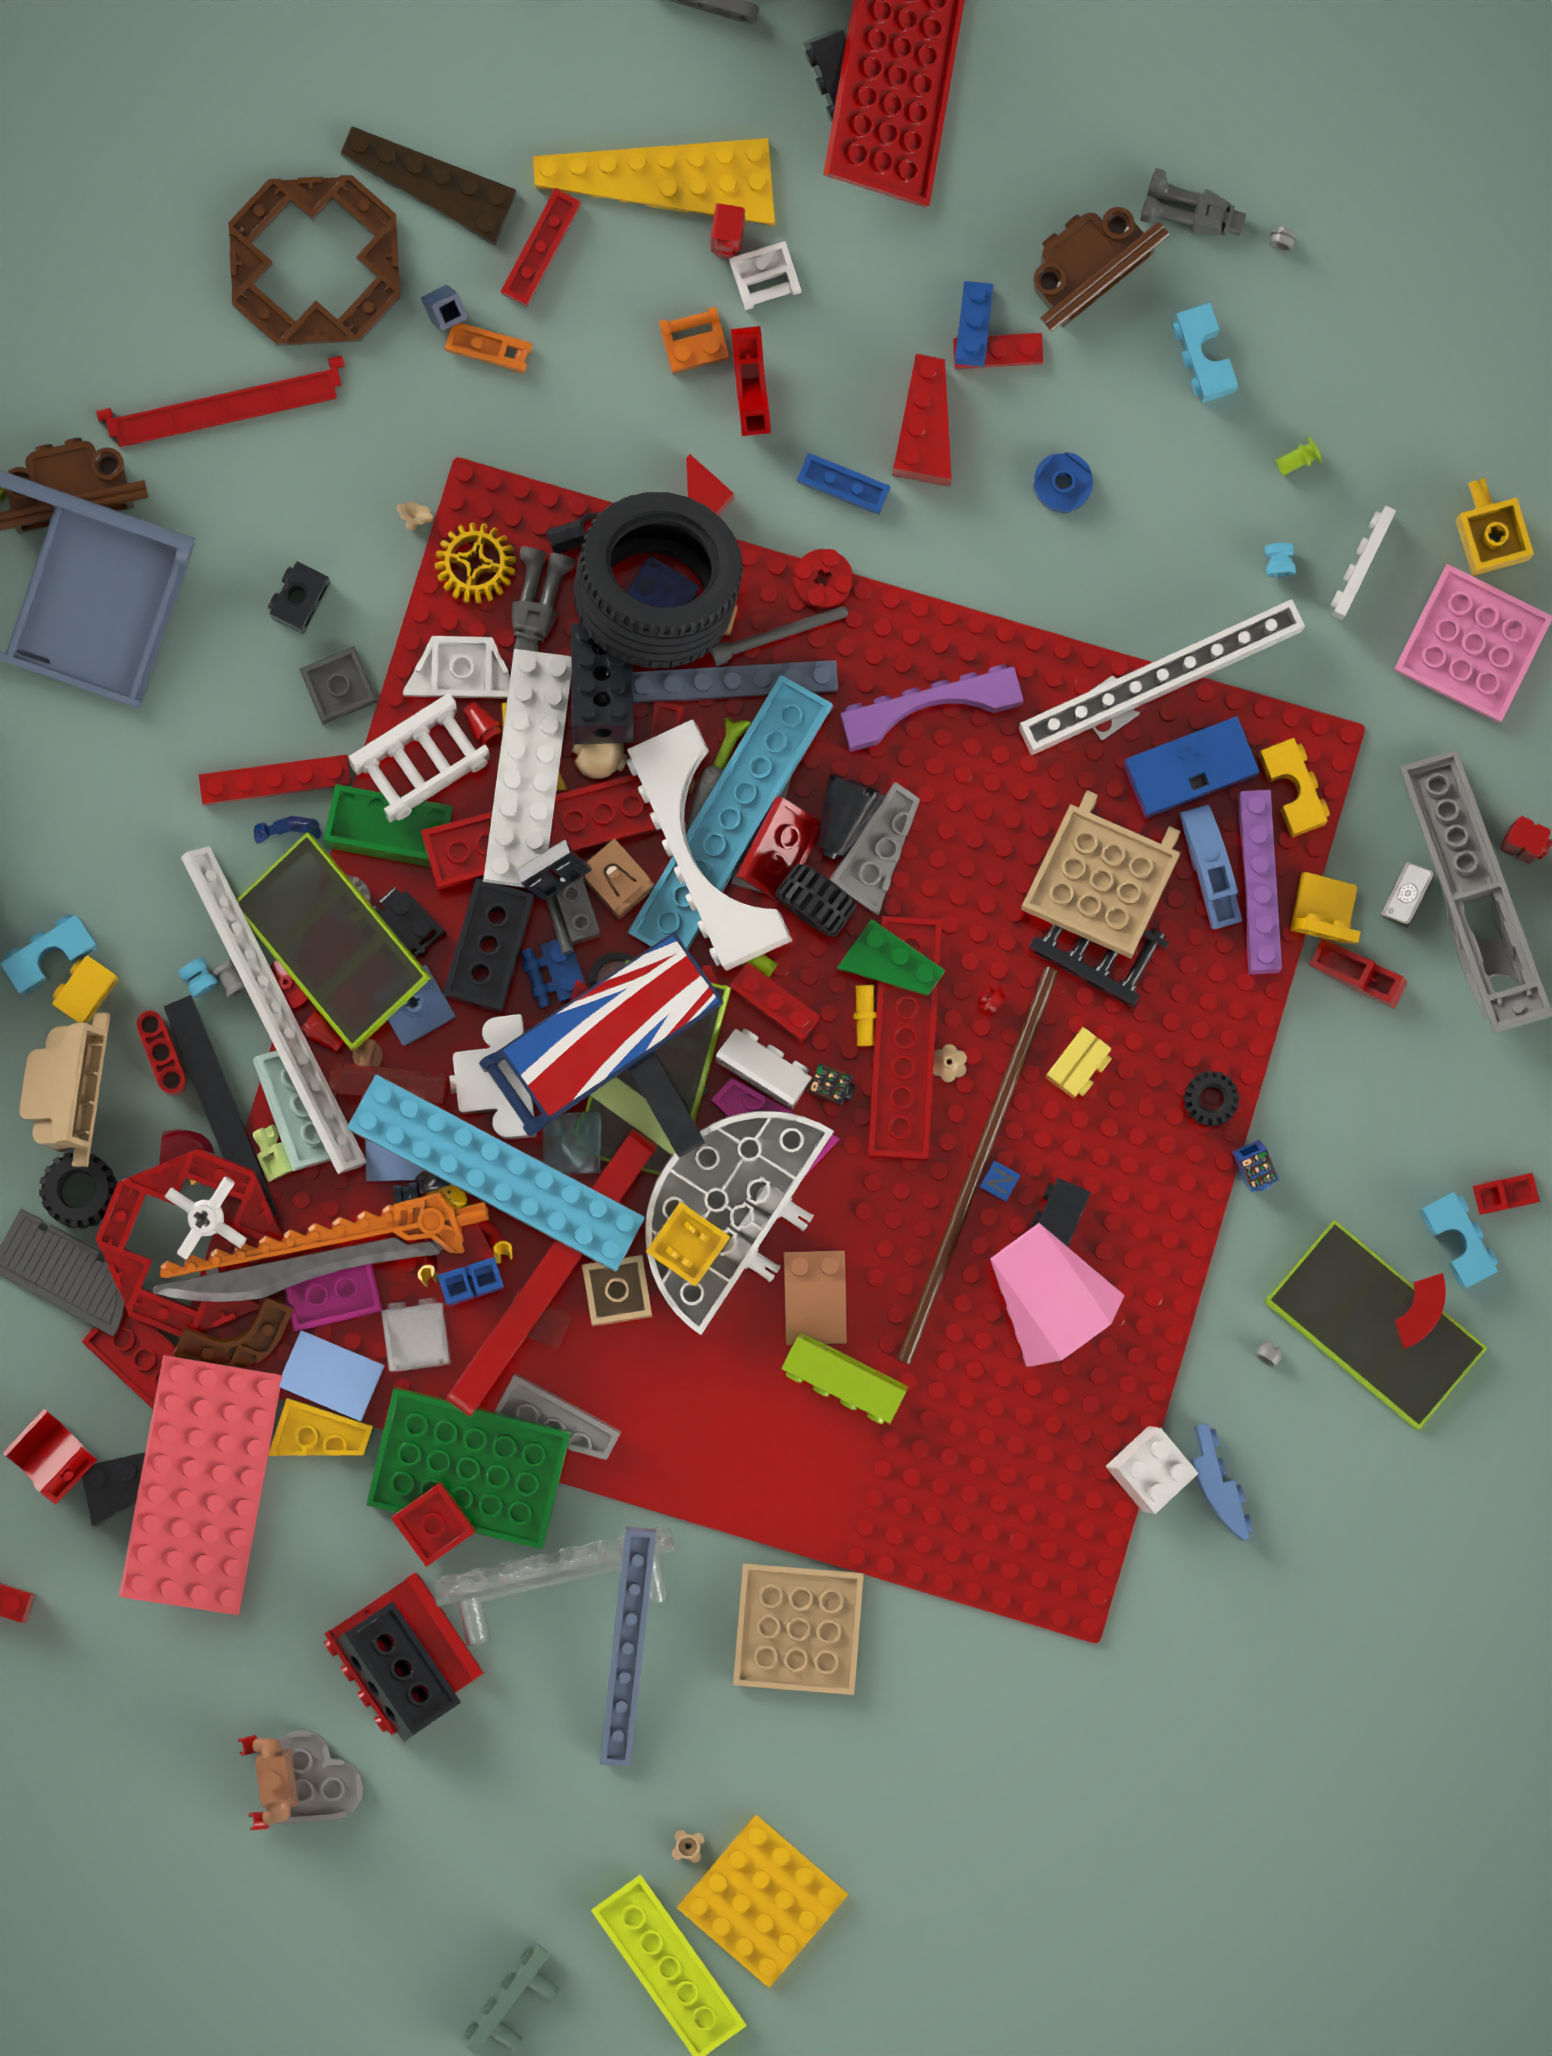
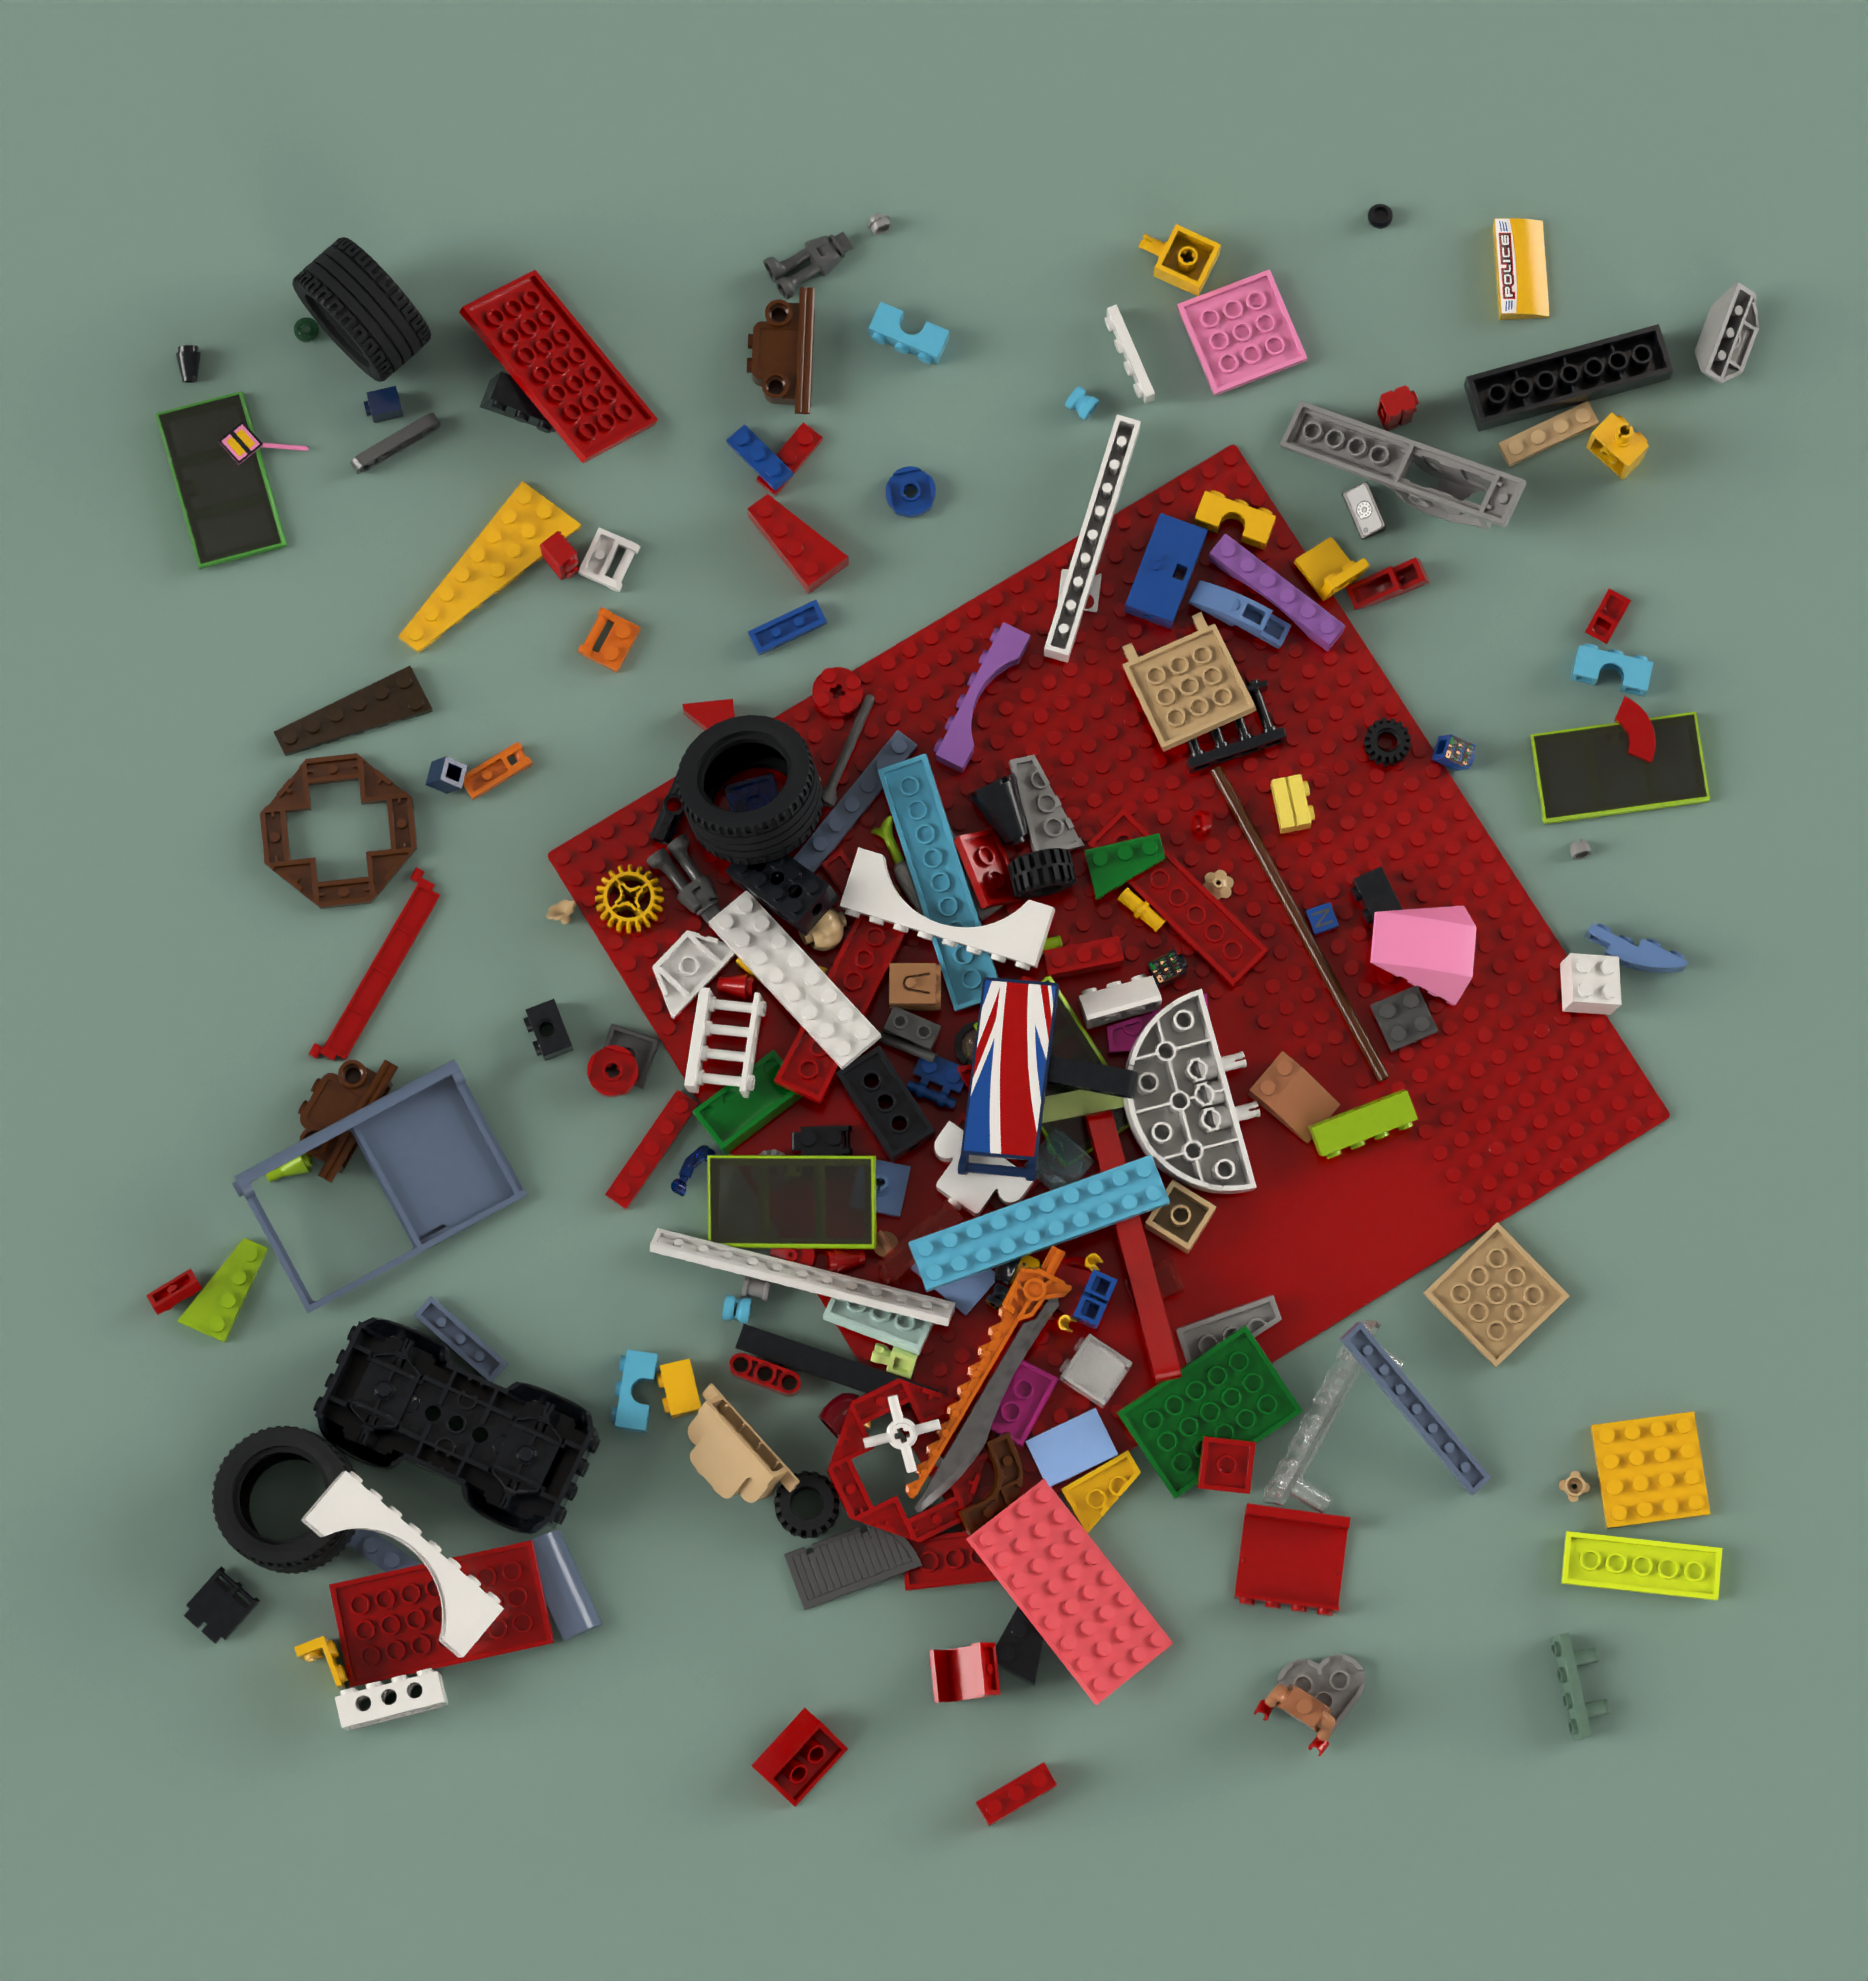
camera: 45 degrees left, 5 degrees down
black brick [336,1601,461,1742] -> none
red plate [500,188,581,307] -> none
black piece [517,839,592,900] -> none
yellow plate [645,1201,730,1287] -> none
red arch [731,326,771,436] -> none
lime pin [1275,436,1322,477] -> none
none -> red plate [587,1045,639,1098]
none -> dark grey plate [1370,986,1438,1053]

